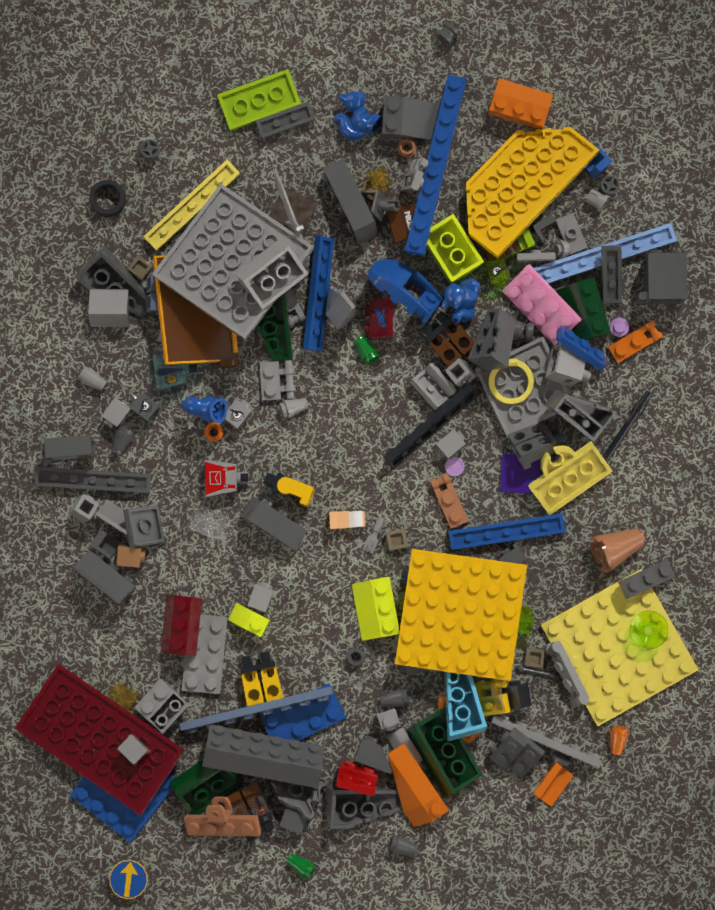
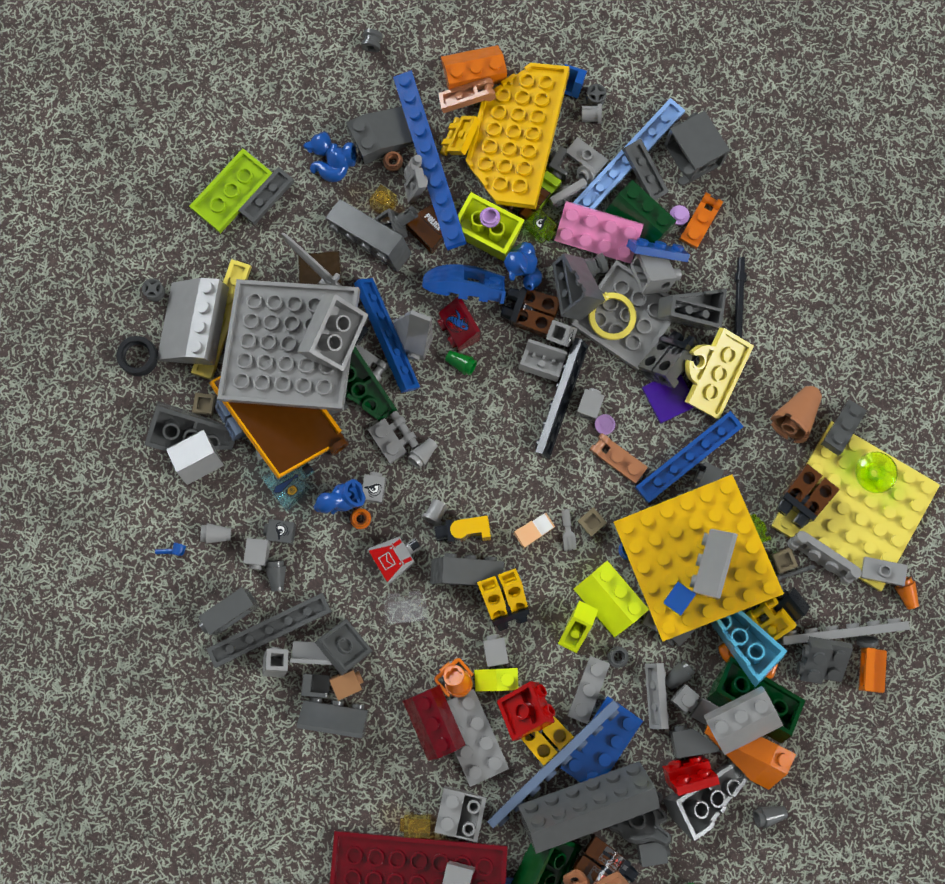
camera: 35 degrees left, 5 degrees down
none -> blue hand [155,543,186,556]
none -> light grey slope [157,278,229,365]
none -> light grey bush [422,499,448,526]
none -> orange piece [434,658,474,698]
none -> nougat plate [438,78,496,113]
none -> yellow plate [440,116,480,156]
none -> yellow hips [477,568,530,631]
none -> lavender plate [480,207,500,228]
none -> red plate [497,681,555,741]
none -> neon yellow slope [558,600,598,653]
none -> light grey plate [567,656,610,724]
none -> light grey plate [645,663,669,729]
none -> blue panel [664,582,696,616]
none -> light grey slope [689,529,738,600]
none -> light grey slope [704,686,783,755]
none -> reddish brown hips [776,464,840,529]
none -> light grey plate [860,557,908,587]

